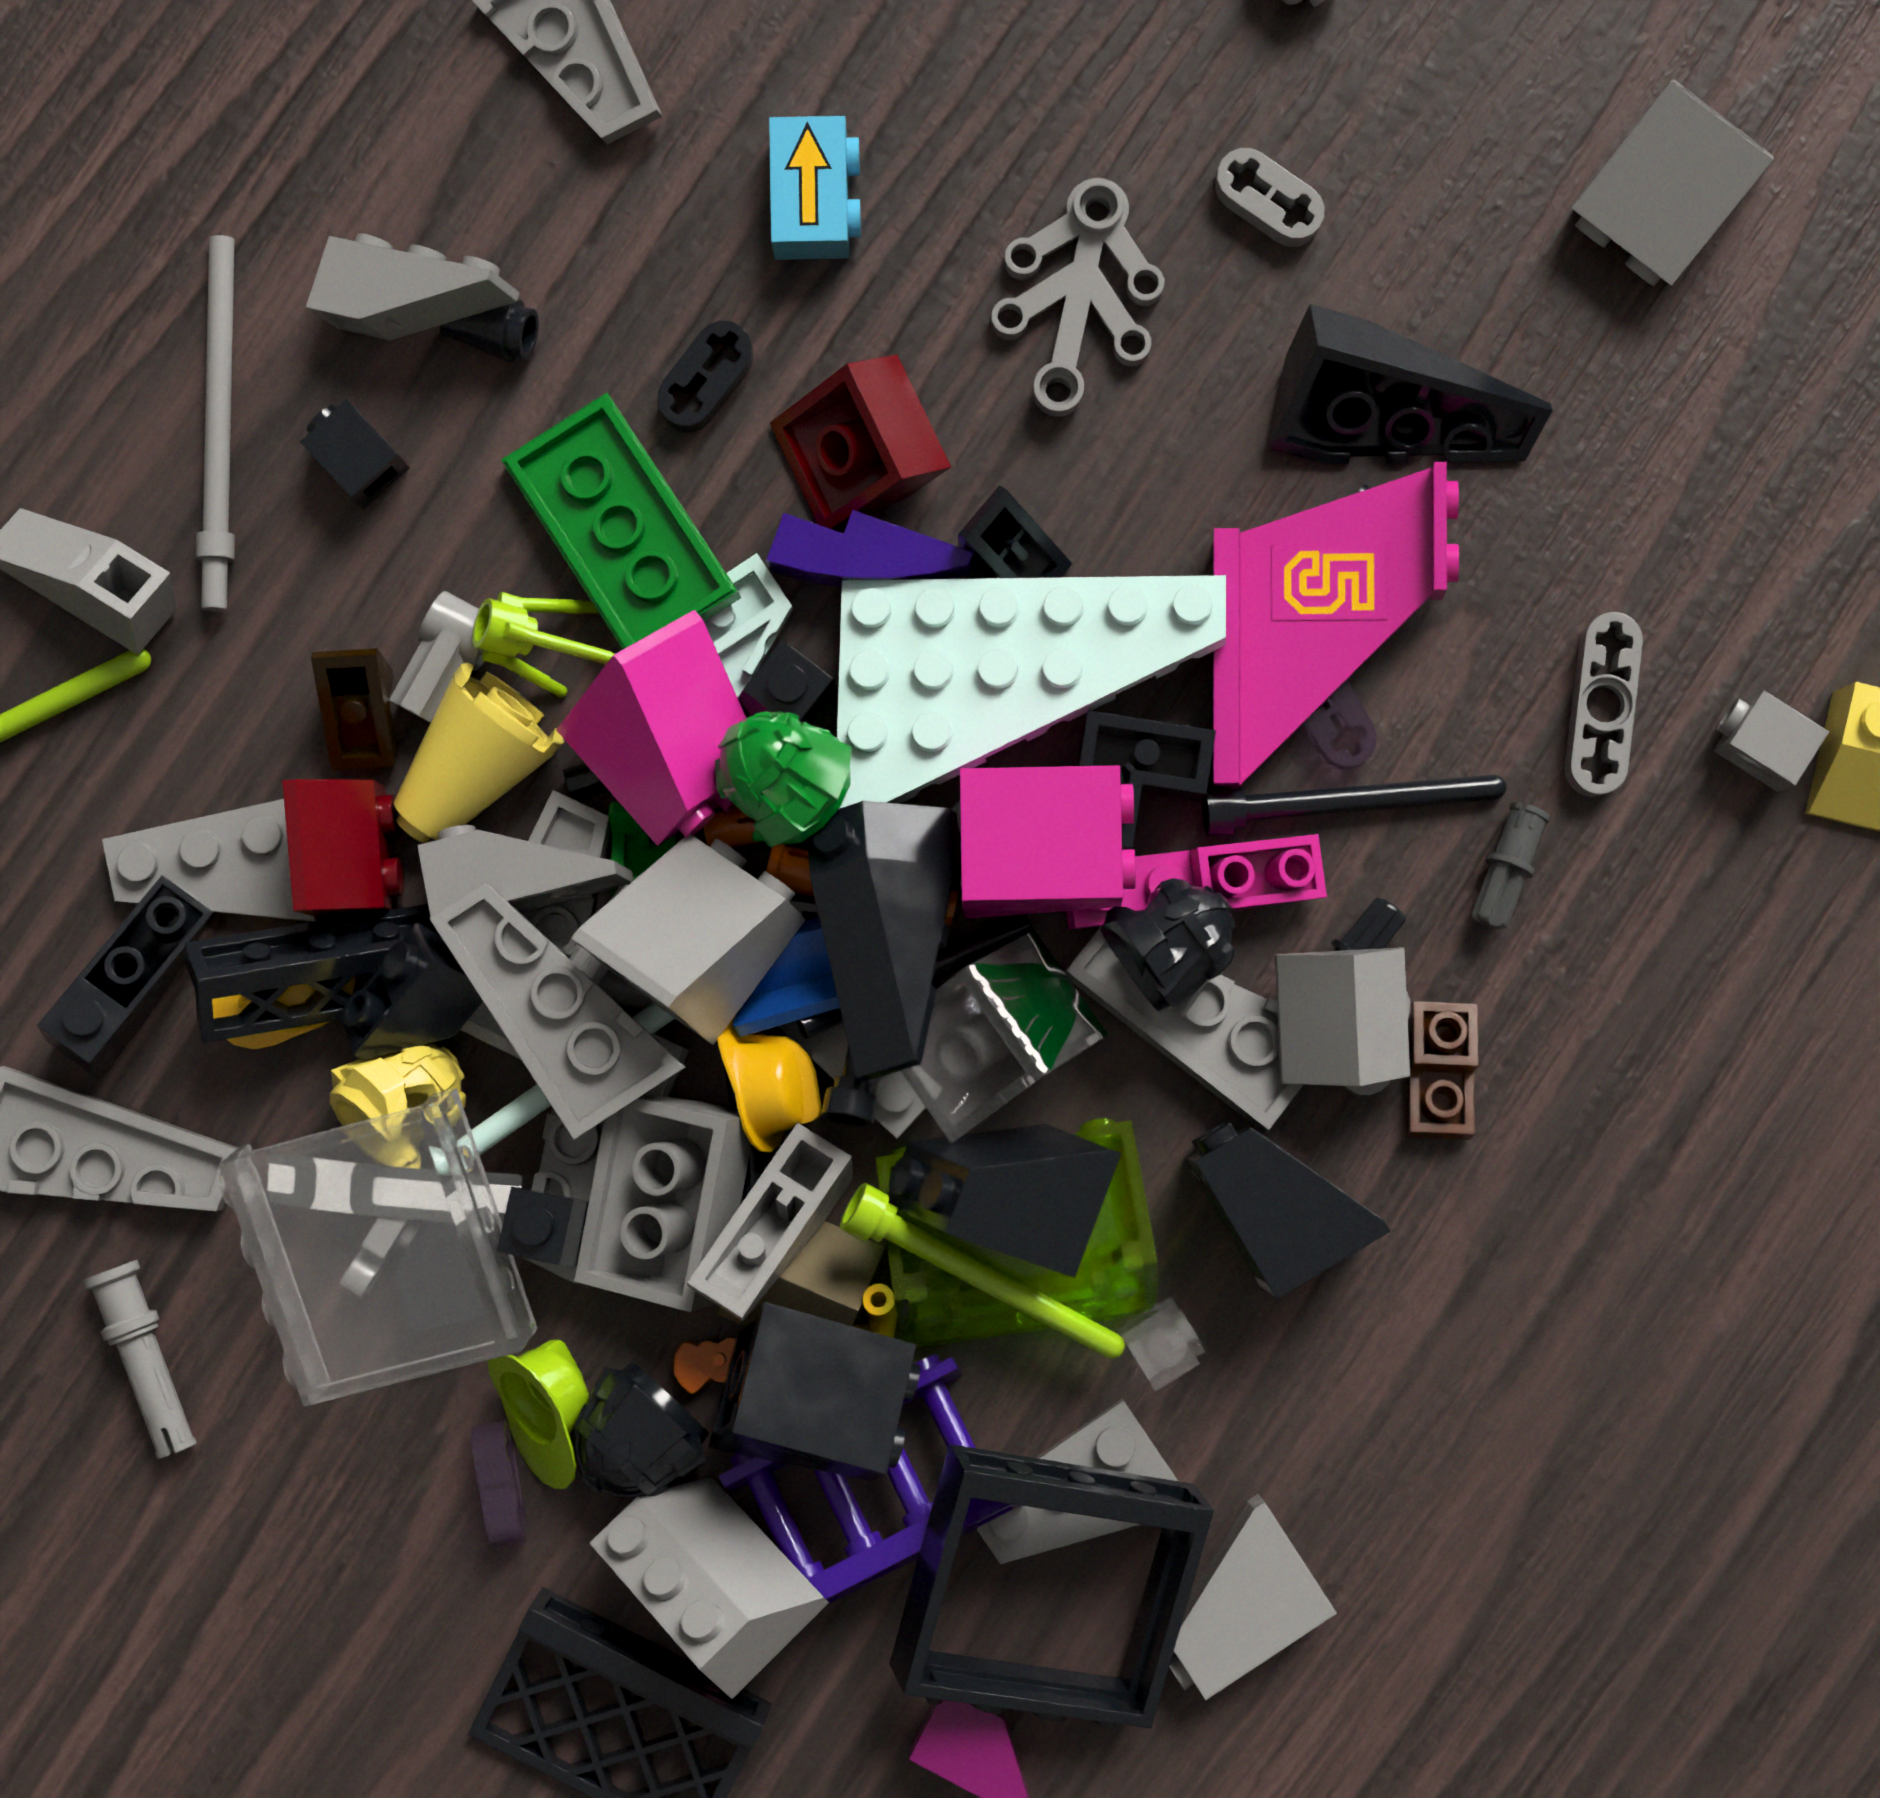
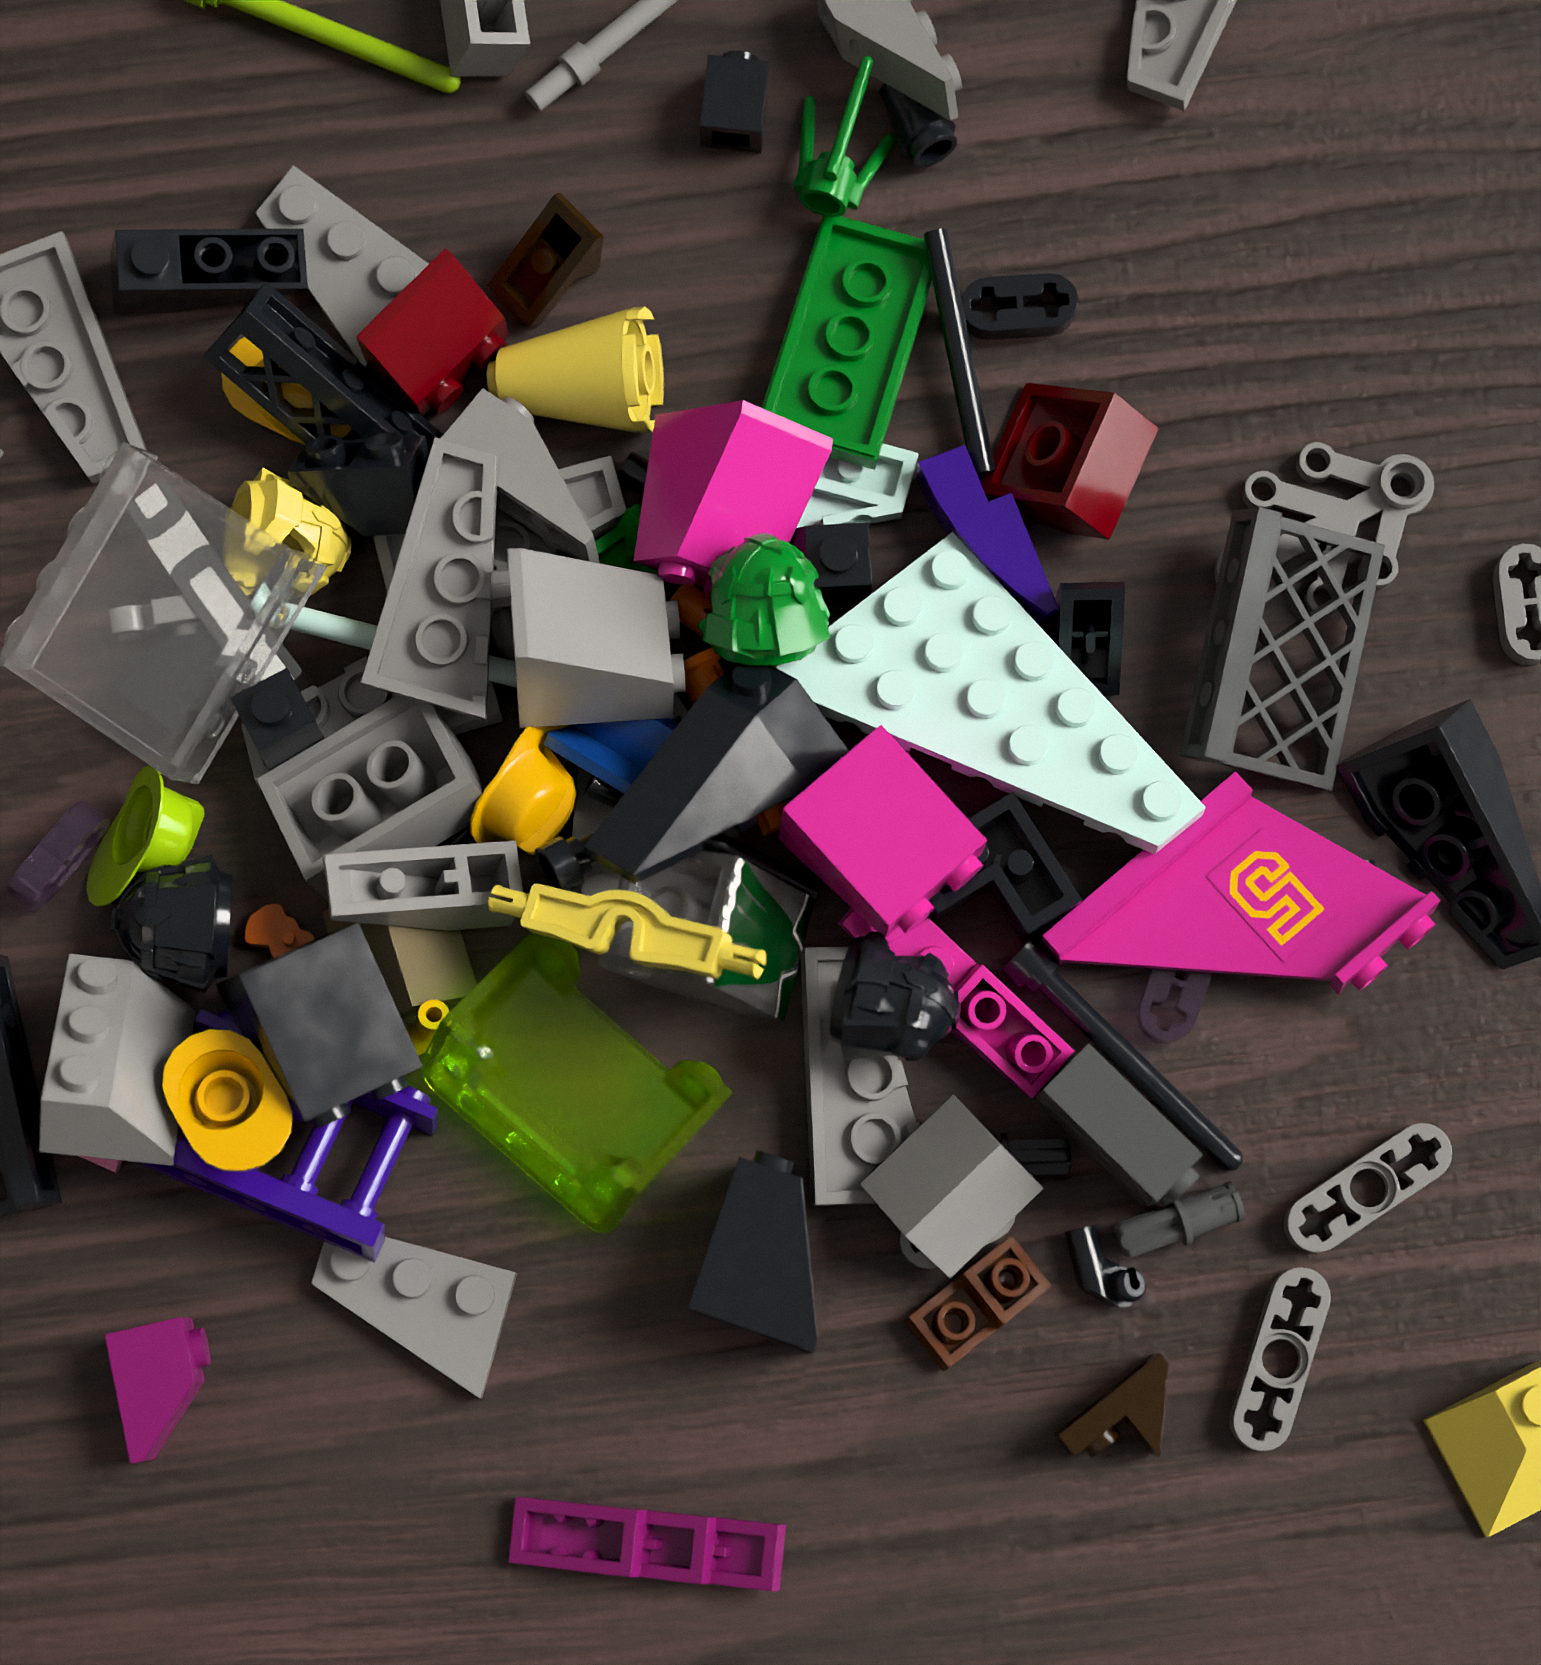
camera: 50 degrees right, 5 degrees down
light grey piece [389,591,485,723] -> none
lime plant [472,592,615,698] -> none
medium azure brick [769,116,861,260] -> none
lime piece [839,1183,1125,1359] -> none
black slope [888,1124,1122,1278] -> none
black window [889,1444,1214,1730] -> none
clear brick [1117,1296,1205,1392] -> none
light grey slope [1169,1494,1337,1700] -> none
light grey brick [1714,690,1829,792] -> none
none -> yellow piece [162,1029,293,1171]
none -> light yellow piece [488,883,766,979]
none -> magenta slope [508,1496,786,1591]
none -> green plant [792,56,895,217]
none -> black bar [923,229,996,477]
none -> dark grey brick [1034,1043,1203,1208]
none -> dark brown slope [1053,1353,1169,1458]
none -> black arm [1065,1225,1146,1307]
none -> dark grey fence [1179,507,1385,791]
none -> light grey beam [1229,1267,1331,1451]

